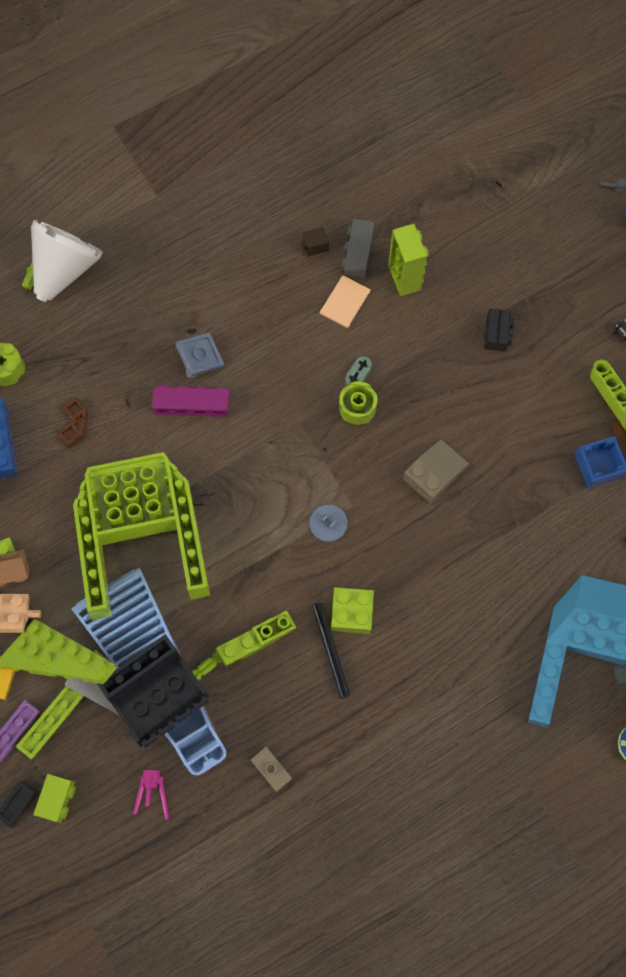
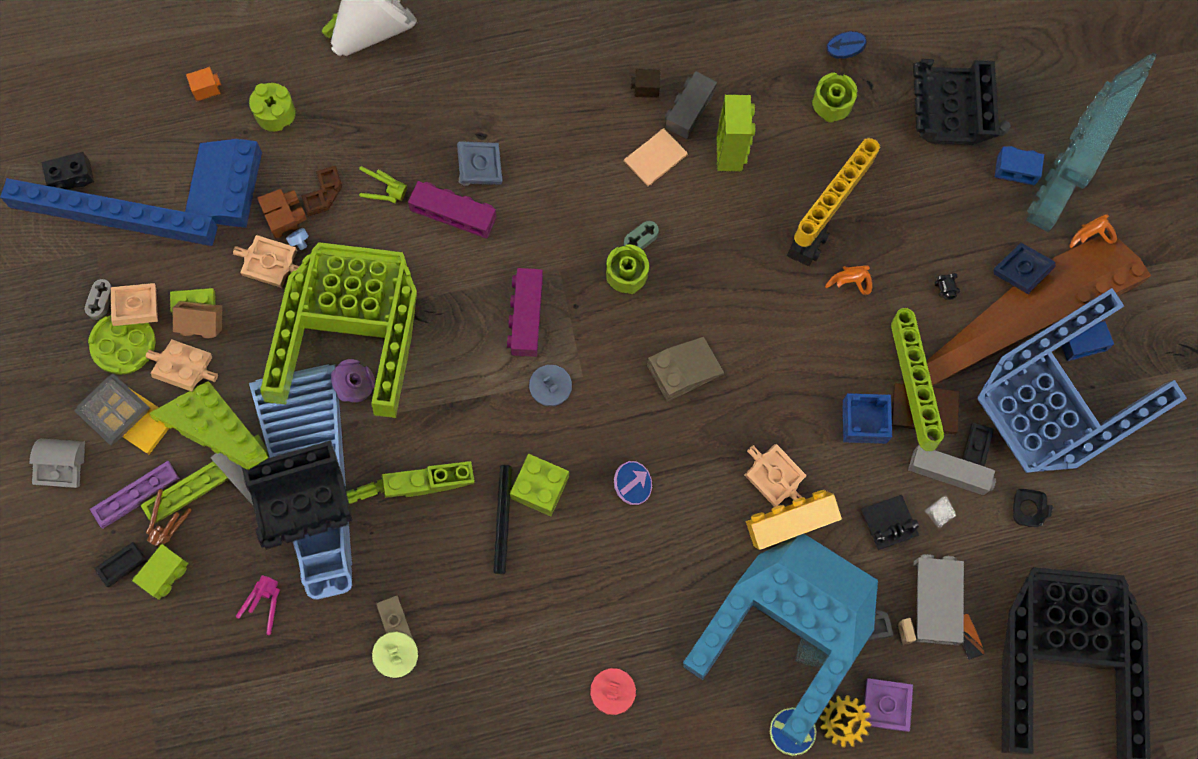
camera: 15 degrees right, 0 degrees up
none -> dark orange plant [145,489,192,547]
none -> light nougat plate [233,235,300,288]
none -> dark orange hips [257,189,307,239]
none -> light blue tile [286,228,309,250]
none -> medium lavender plate [331,359,375,402]
none -> lime plant [359,166,407,203]
none -> yellowish green piece [372,632,418,678]
none -> magenta brick [507,268,543,357]
none -> coral piece [590,668,636,715]
none -> blue piece [614,461,652,505]
none -> light nougat plate [745,444,806,507]
none -> yellow brick [746,490,842,550]
none -> yellow beam [794,138,880,247]
none -> lime brick [812,73,857,122]
none -> orange piece [825,265,872,295]
none -> blue piece [827,31,867,59]
none -> black slope [913,59,1000,145]

